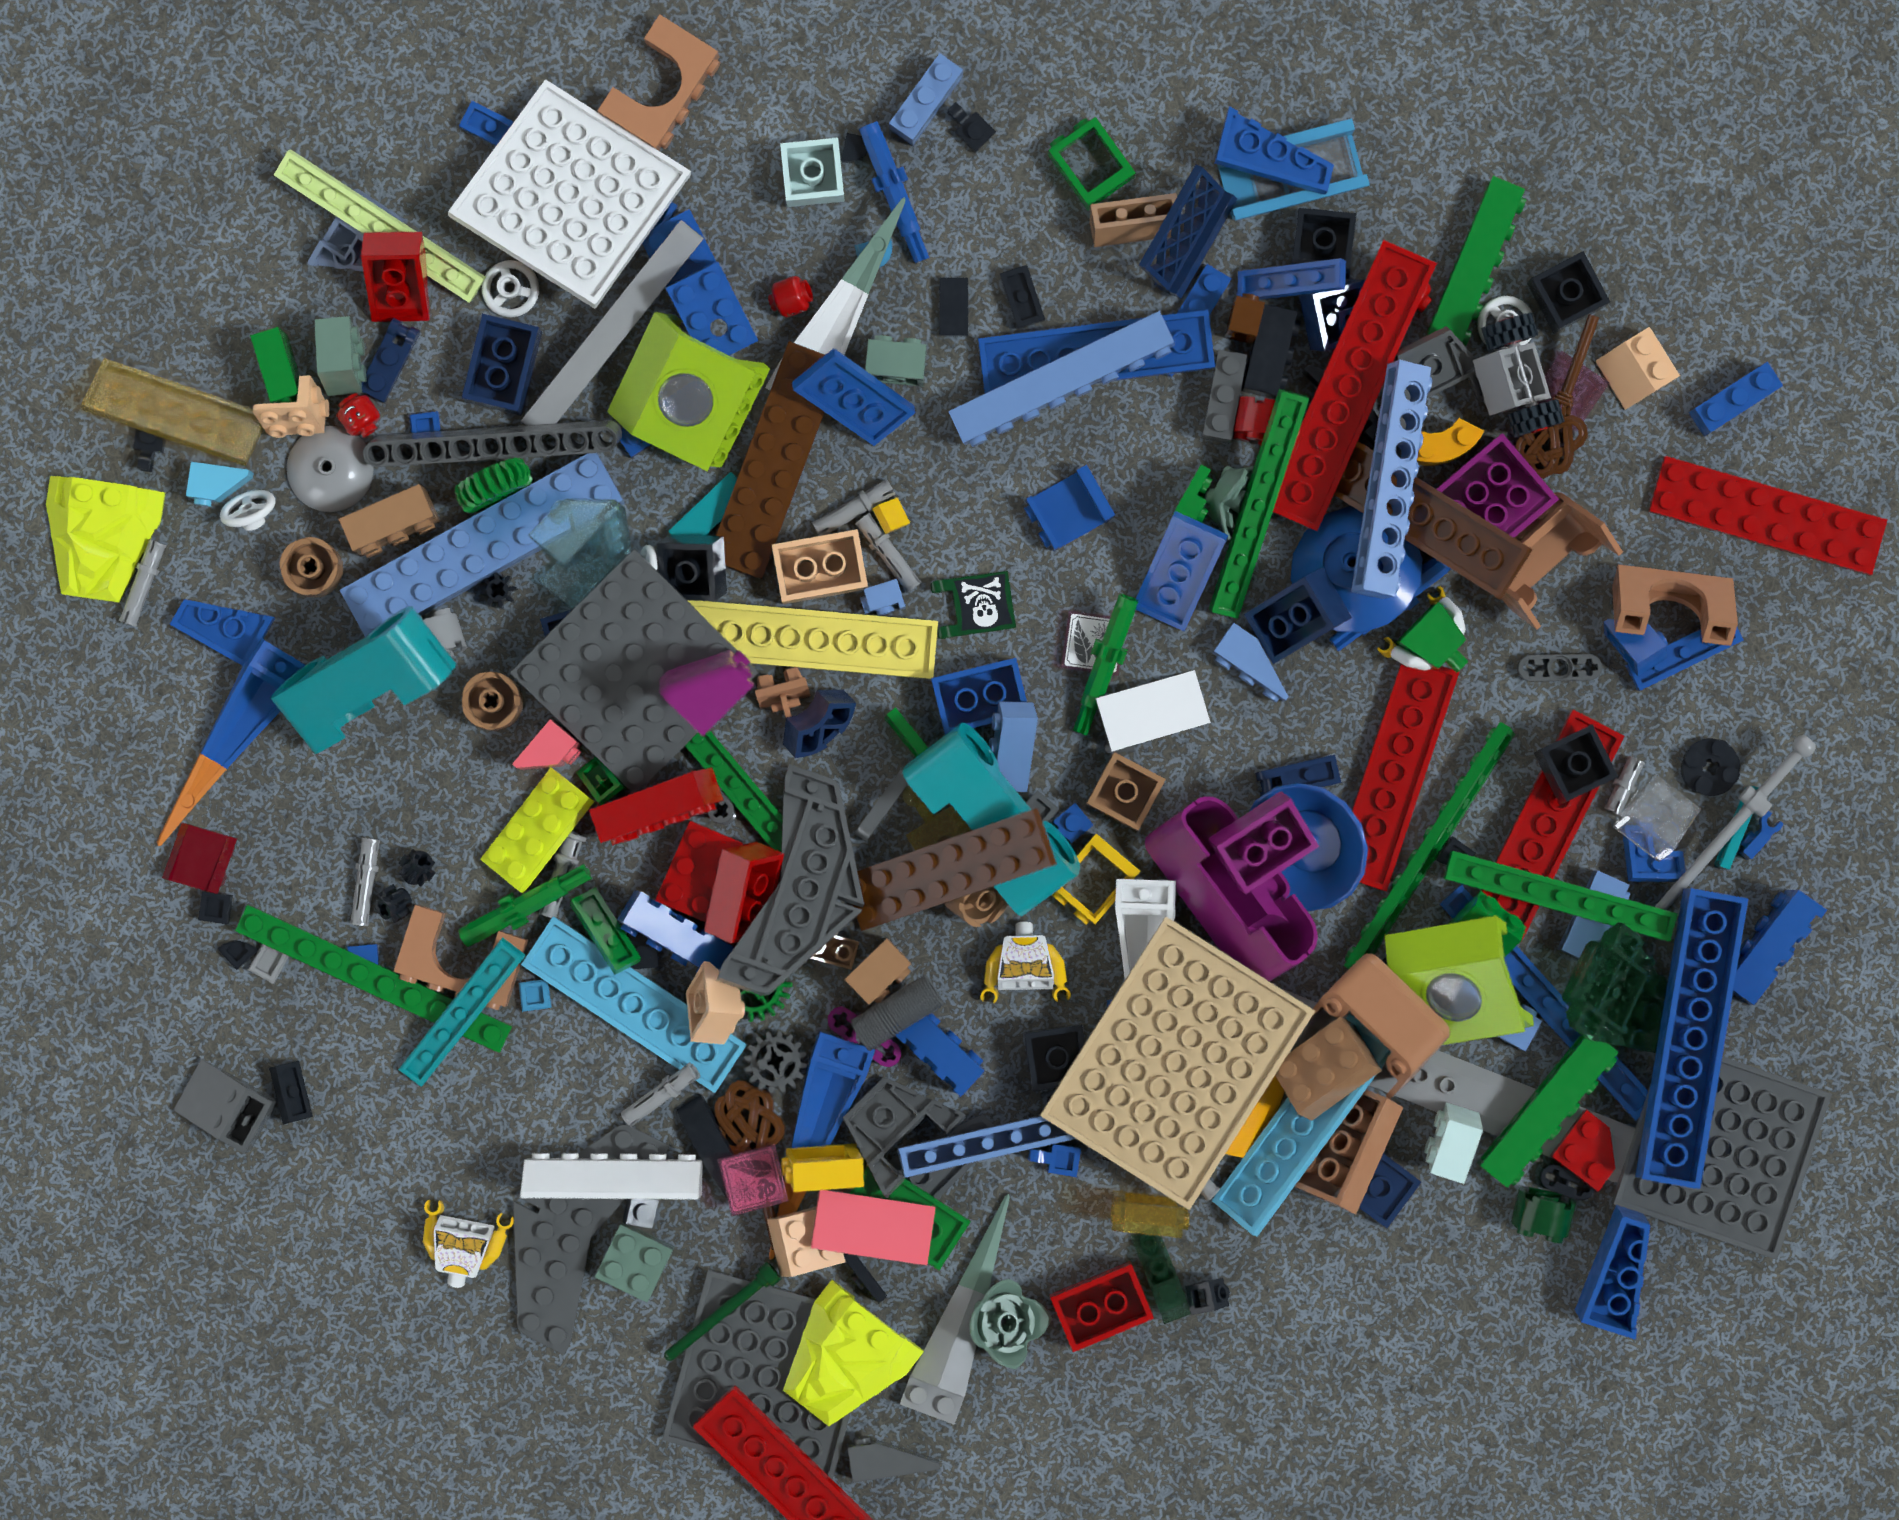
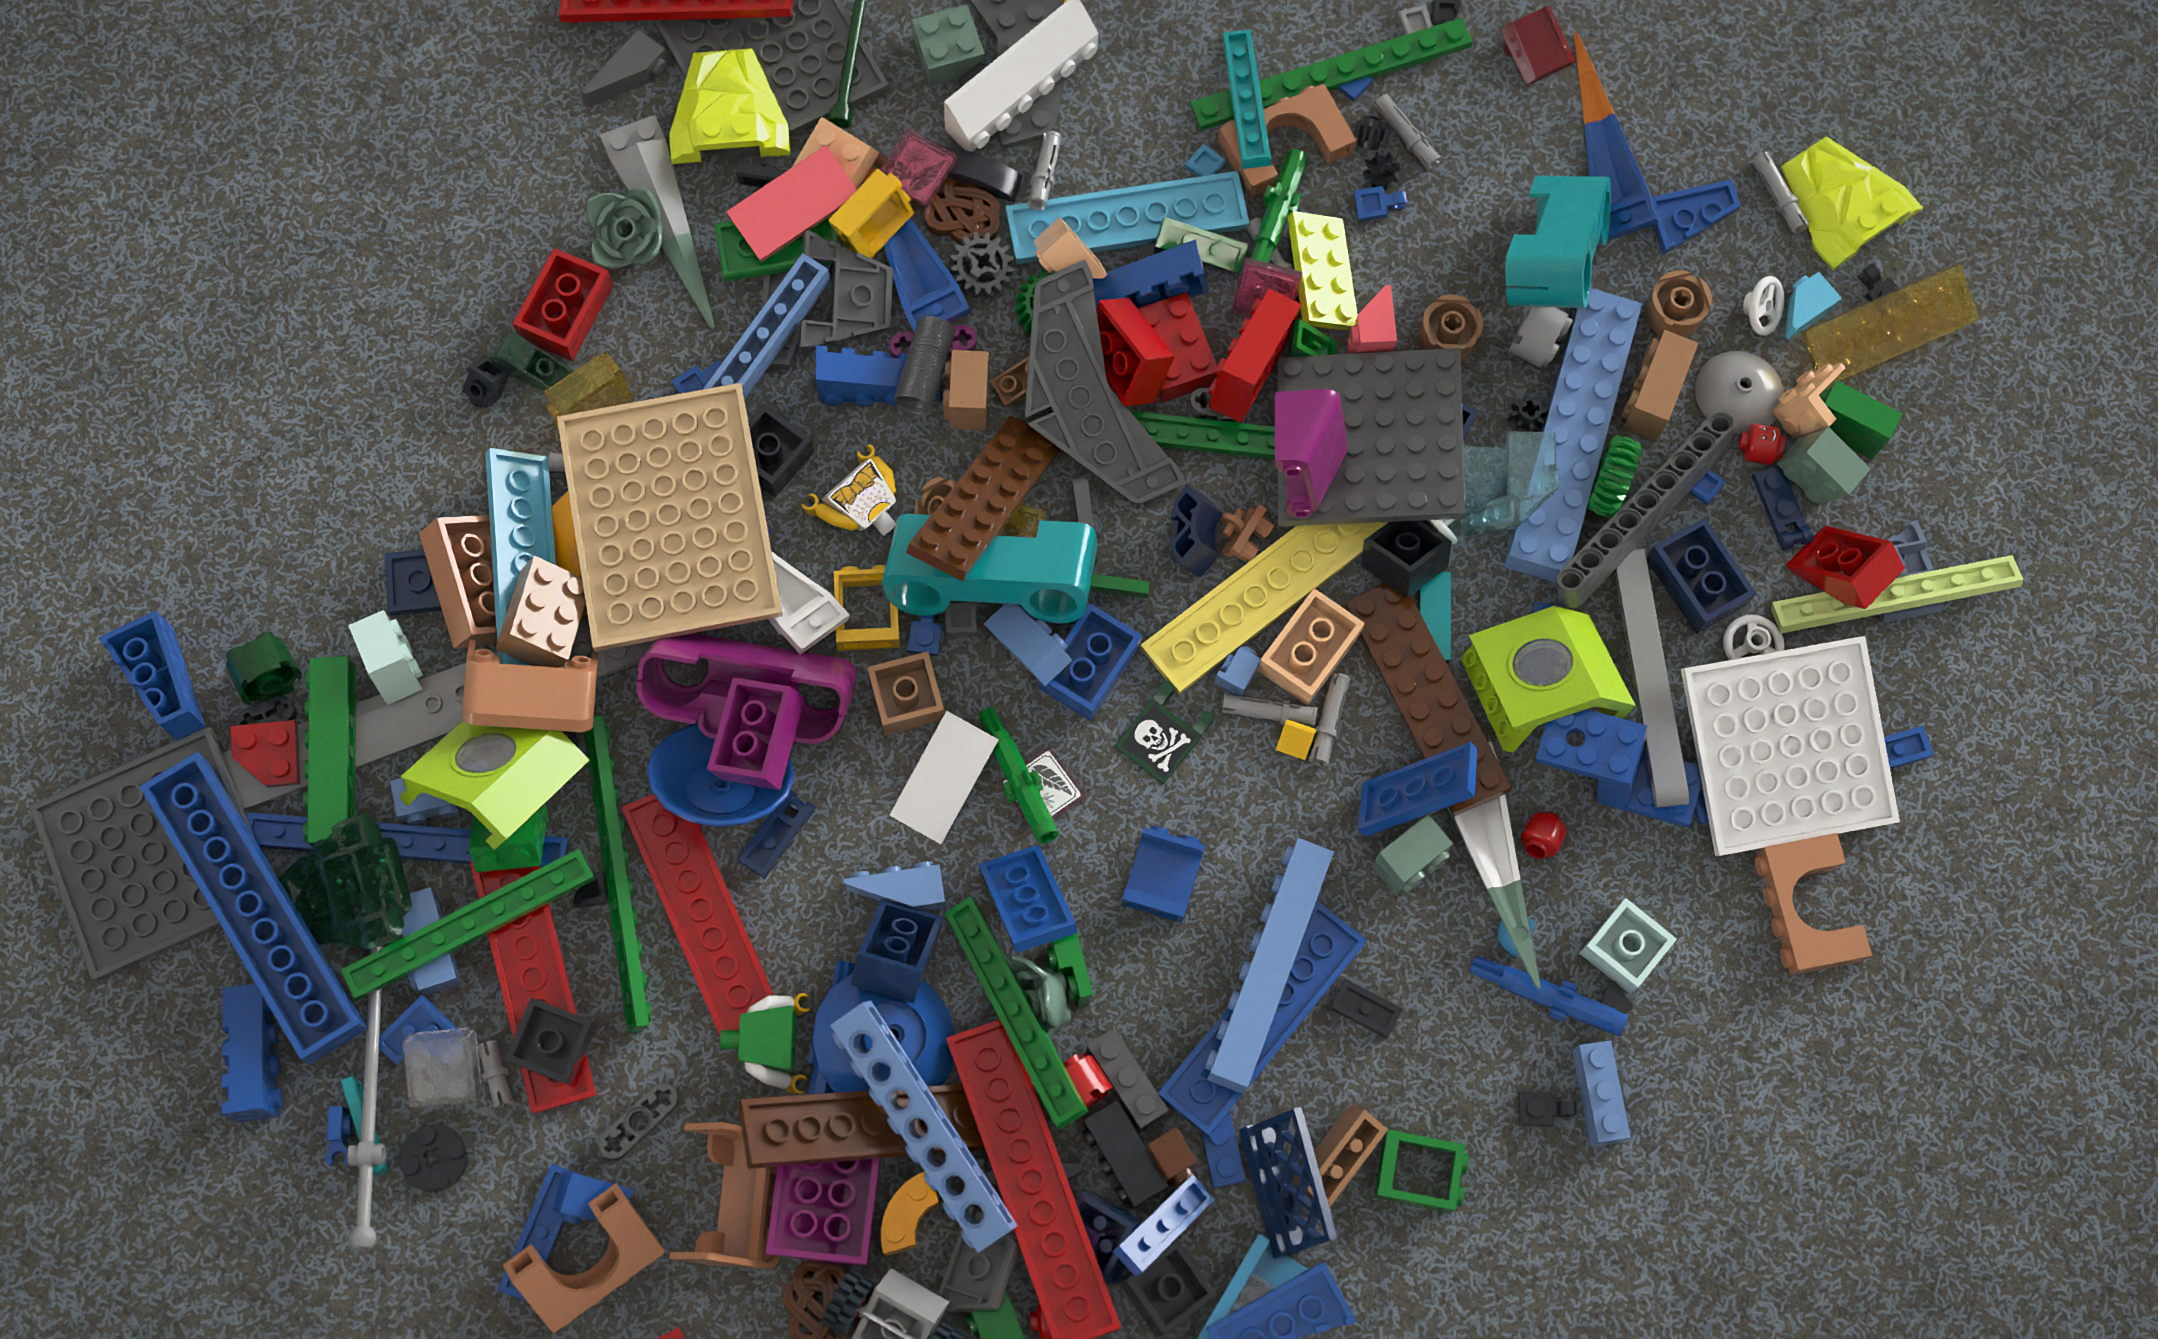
camera: 135 degrees right, 15 degrees down
black plate [198,891,233,924] -> none
black tile [939,278,968,337] -> none
none -> clear pink tile [1231,257,1303,317]
none -> blue plate [1353,186,1407,222]

